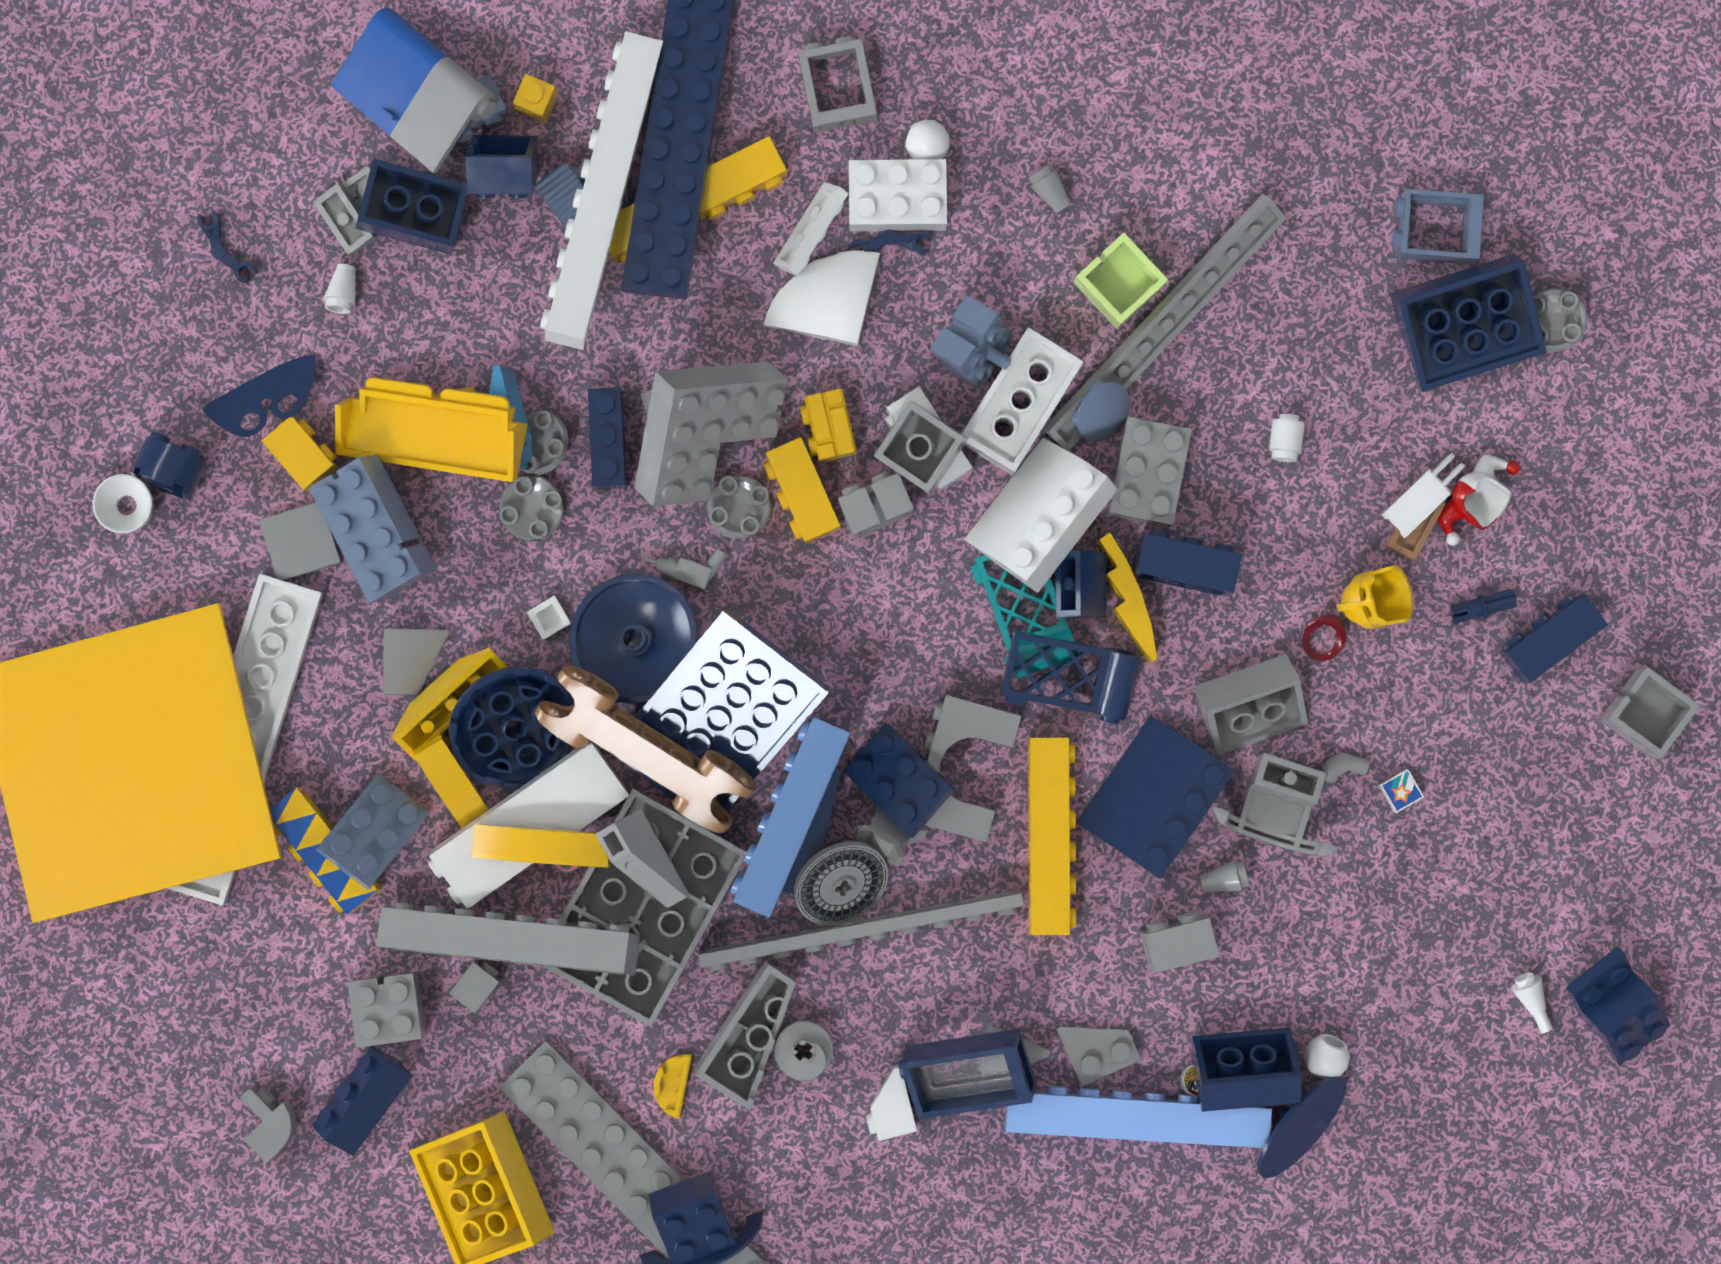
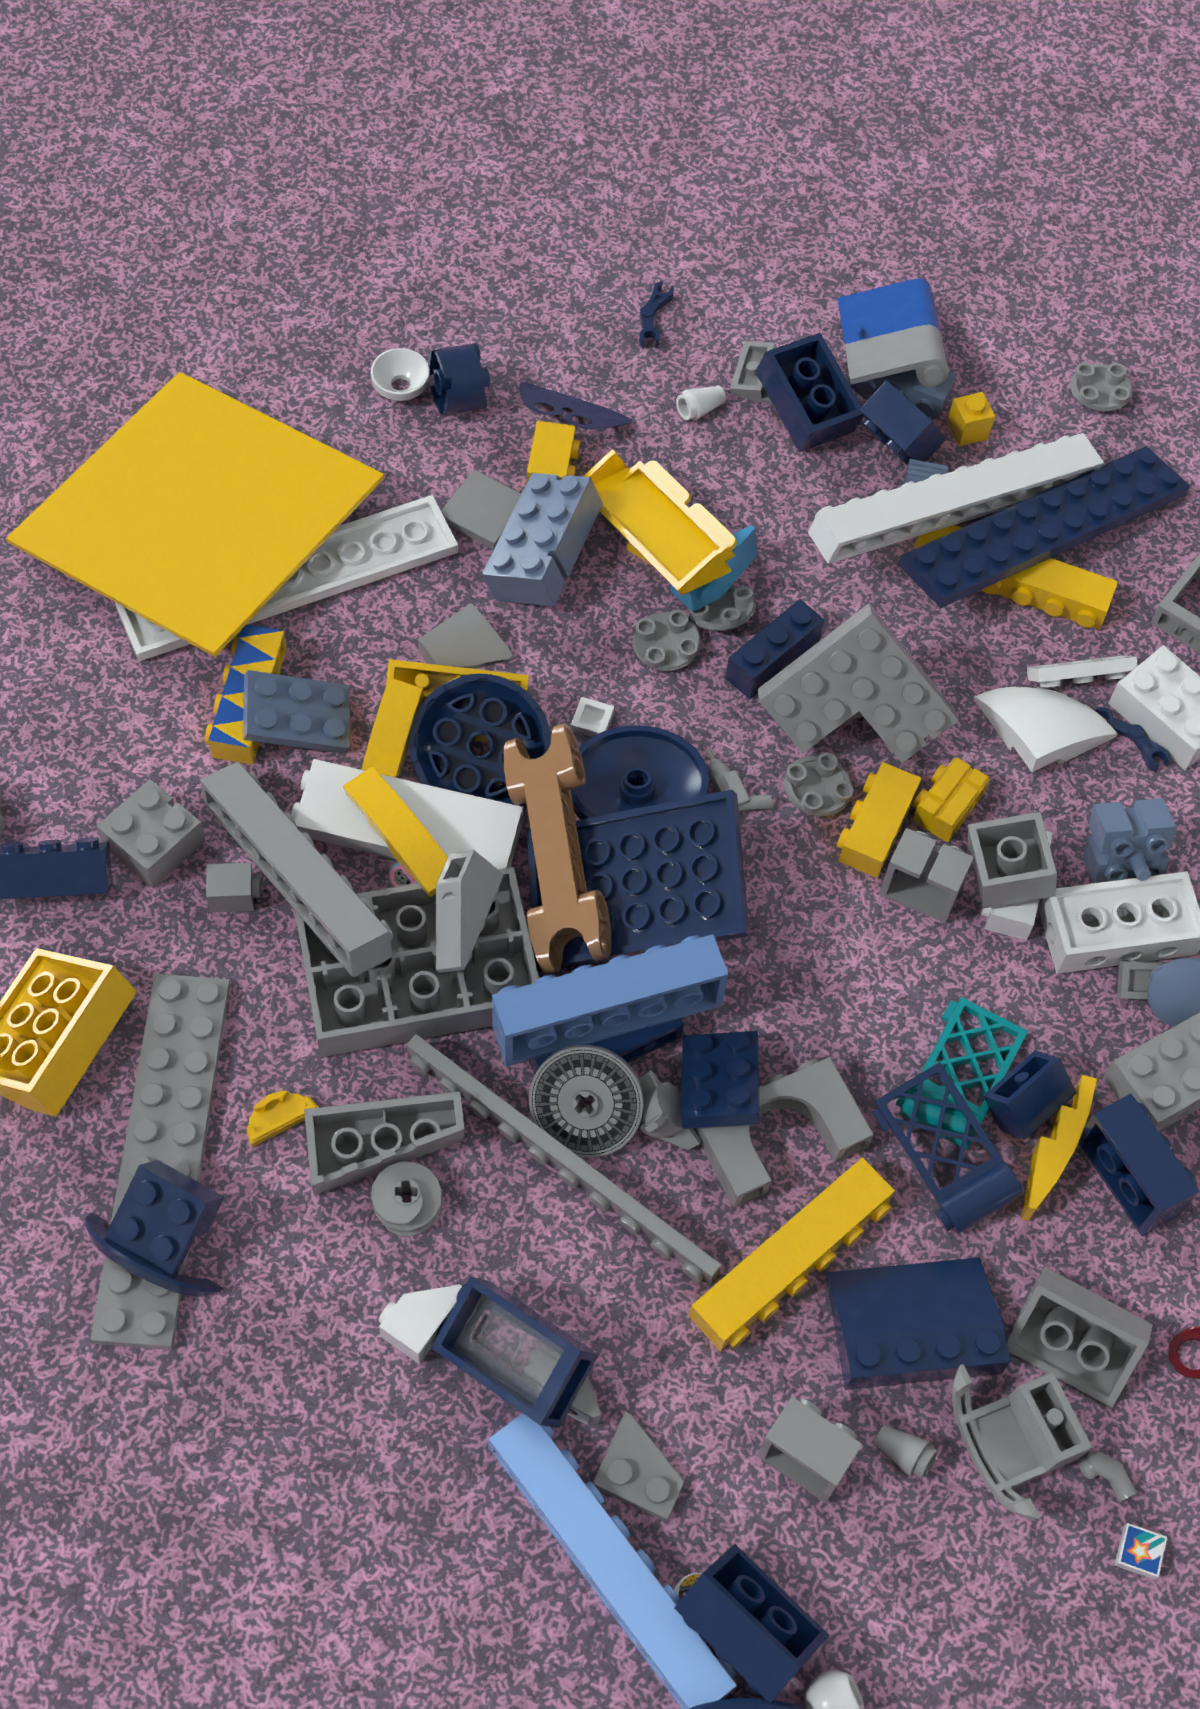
camera: 50 degrees right, 25 degrees down
white slope [964,438,1118,593] -> none

